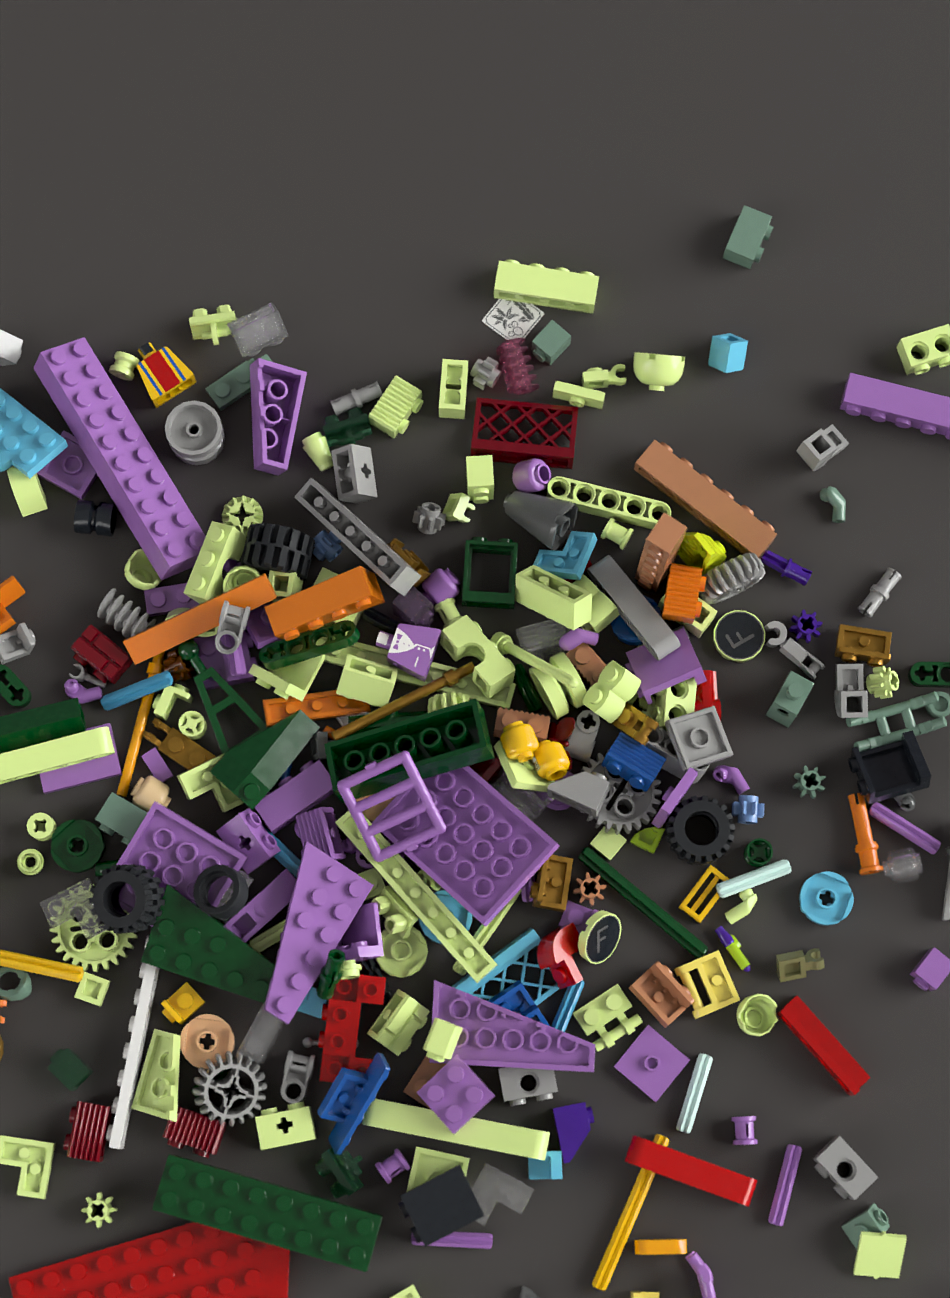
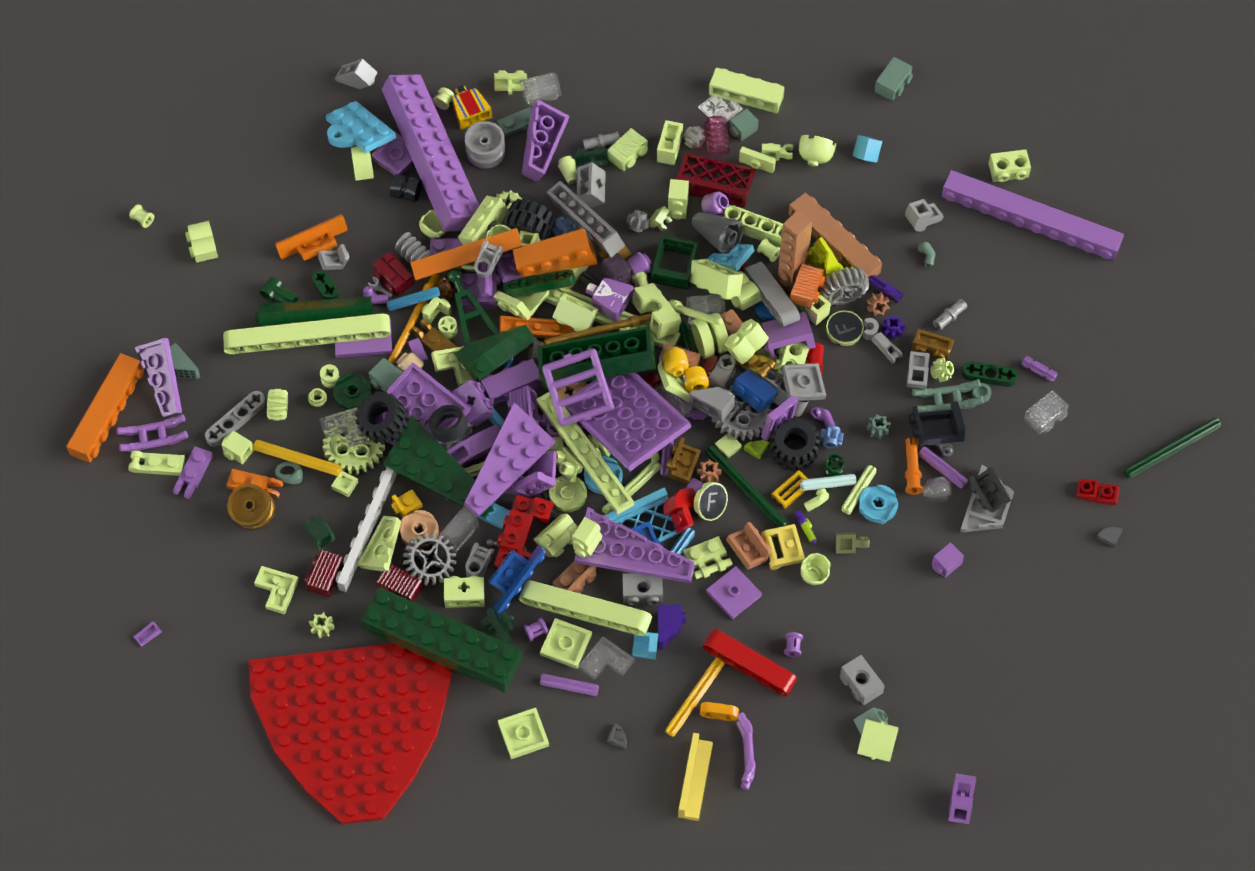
camera: 10 degrees right, 15 degrees down
dark green pin [316,949,346,1000] -> none
yellowish green plate [341,960,362,980] -> none
black panel [398,1164,485,1247] -> none
medium lavender plate [417,1055,495,1134] -> none
medium lavender arm [559,628,599,651] -> none
light aqua axle [676,1053,713,1133] -> none
sand green torso [765,671,814,728] -> none
medium lavender axle [768,1144,802,1226] -> none
red fence [776,995,871,1096] -> none
none -> yellowish green axle [842,465,876,515]
none -> nougat gear [866,292,890,316]

